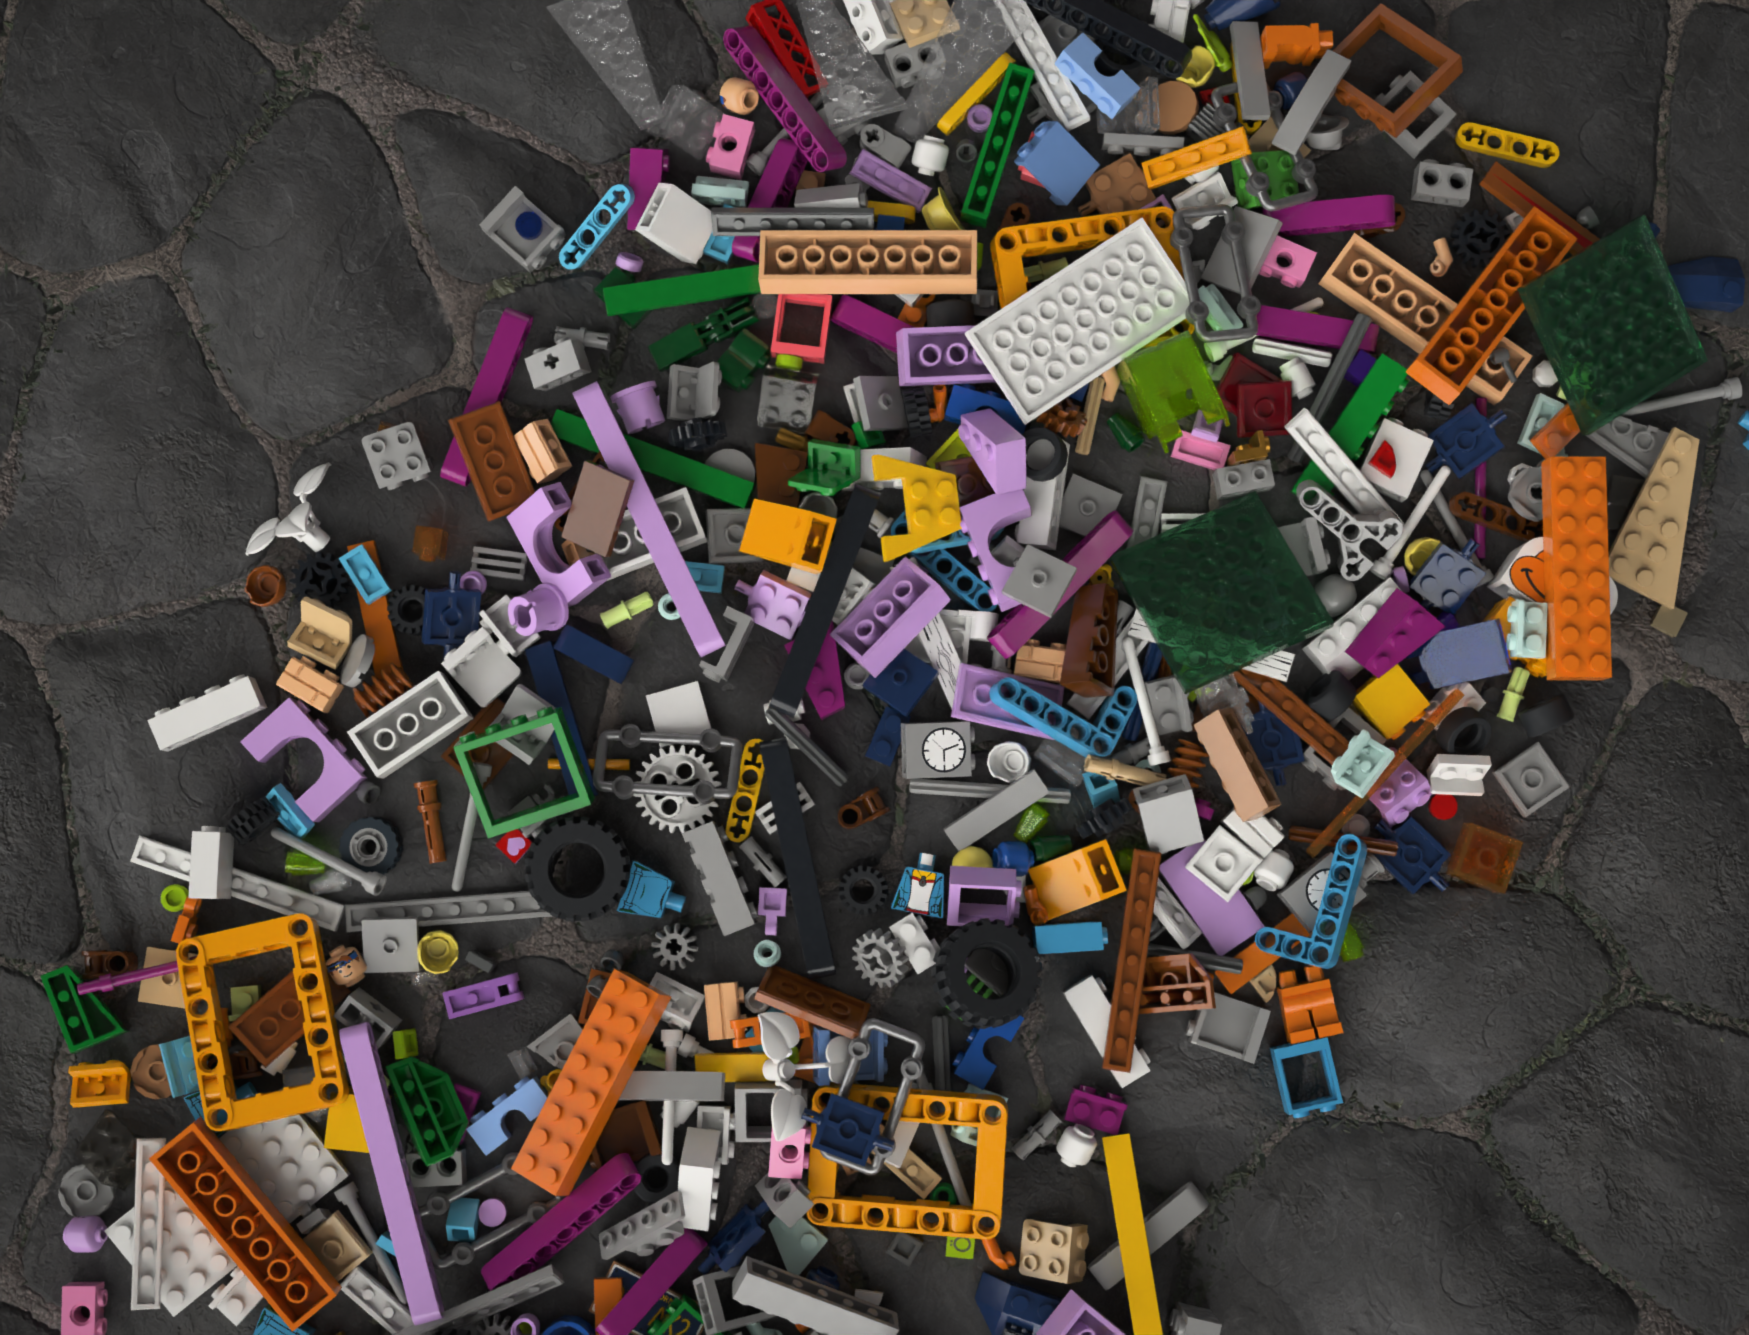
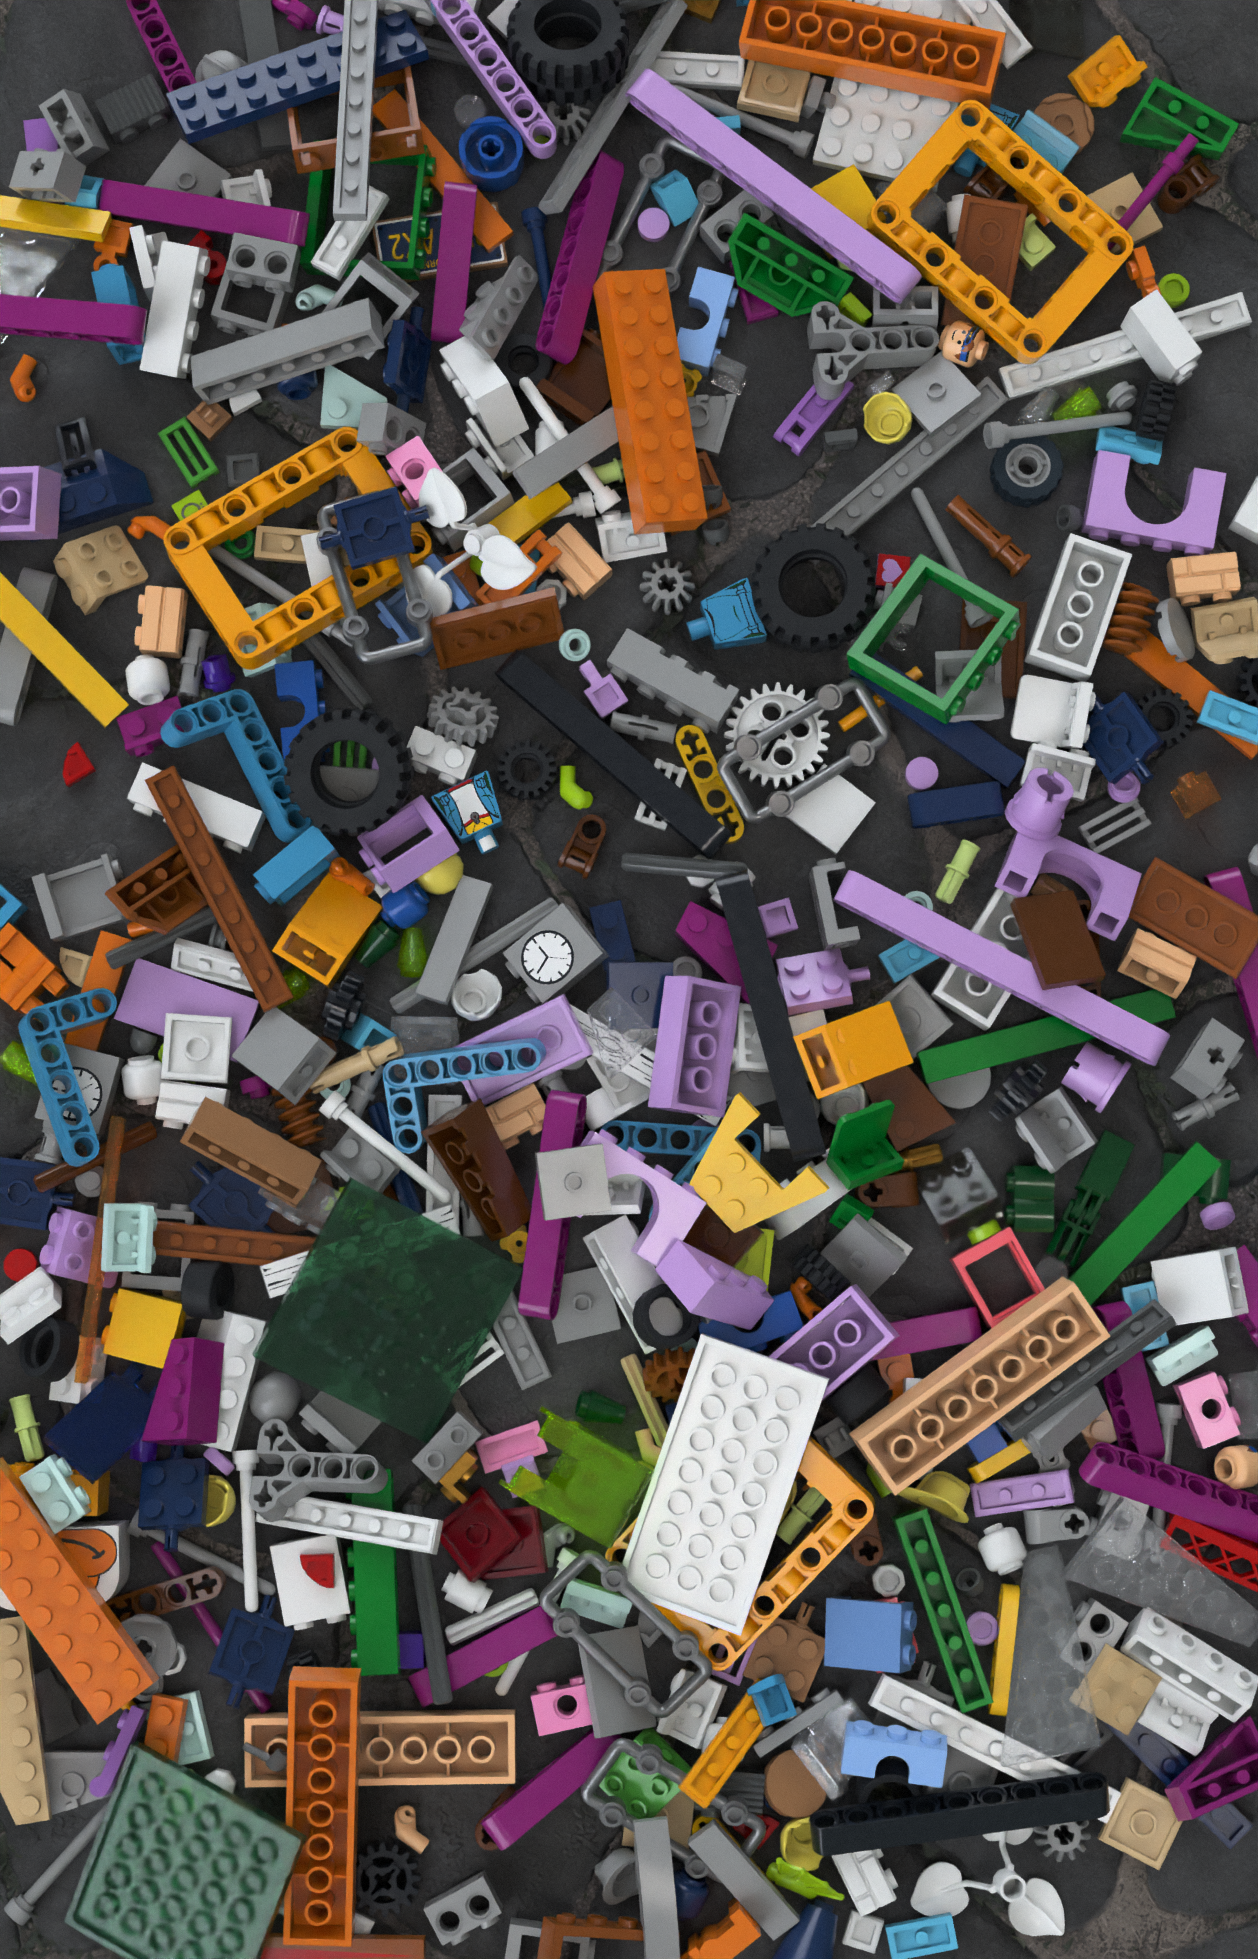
camera: 140 degrees right, 0 degrees up
none -> red tile [62,742,96,787]
none -> medium lavender plate [89,1704,149,1797]
none -> light nougat brick [135,586,188,659]
none -> bright green tile [158,417,220,489]
none -> dark azure beam [160,689,312,843]
none -> medium nougat tile [186,401,233,442]
none -> dark purple hose [201,654,236,692]
none -> dark blue piece [521,207,552,309]
none -> lime arm [560,766,593,809]
none -> clear wing [587,987,657,1079]
none -> dark azure tile [746,1674,797,1728]
none -> lavender tile [758,897,798,939]
none -> light grey beam [807,301,939,400]
none -> white tile [872,1563,905,1597]
none -> lavender tile [905,757,938,791]
none -> light grey plate [1106,381,1138,411]

